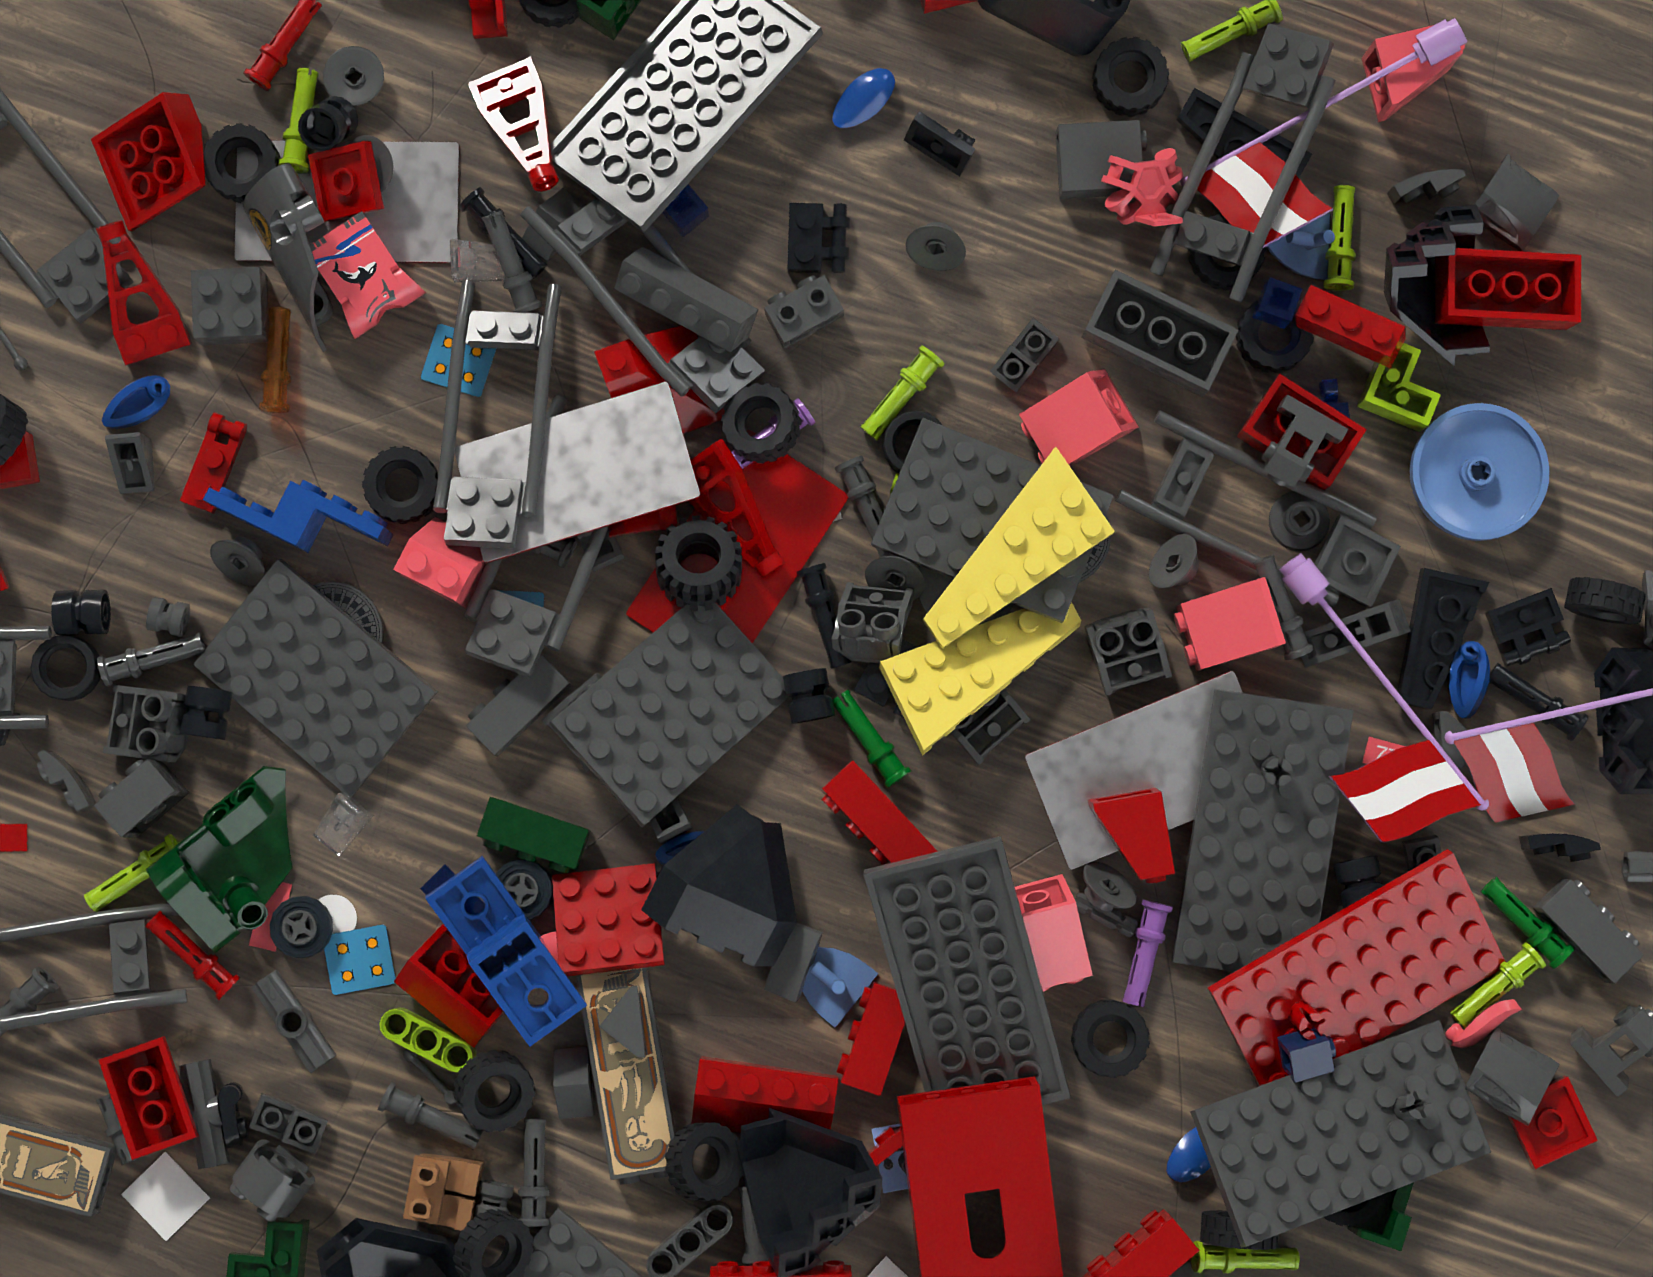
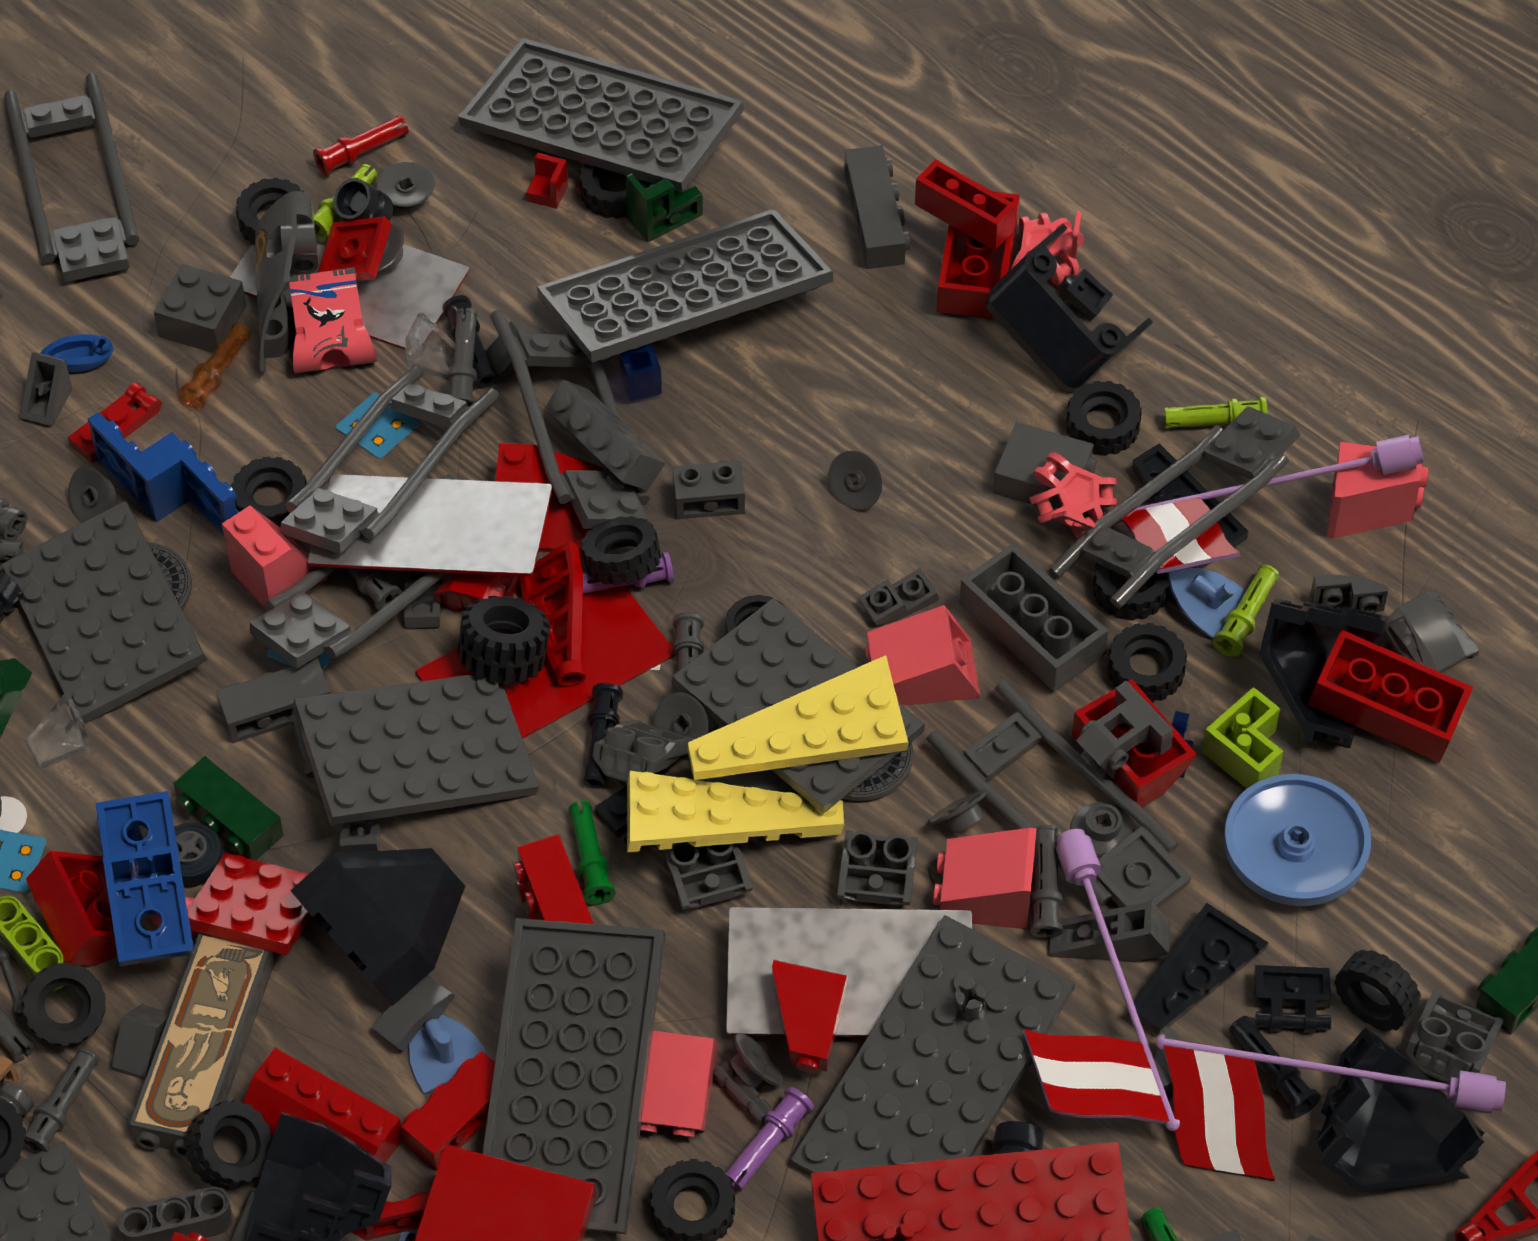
camera: 30 degrees right, 30 degrees down
red slope [91,92,206,231] -> none
red plate [96,220,192,366] -> none
plate [468,57,559,192] -> none
dark grey slope [599,985,647,1058] -> none
black wheel [783,668,835,724] -> none
black plate [787,203,850,273] -> none
blue arm [832,68,895,128] -> none
lime pin [860,345,945,441] -> none
black hinge [904,111,975,177] -> none
clear blue brick [1252,277,1303,329] -> none
red brick [1295,285,1406,368] -> none
blue arm [1449,641,1490,719] -> none
black slope [1519,833,1601,862] -> none

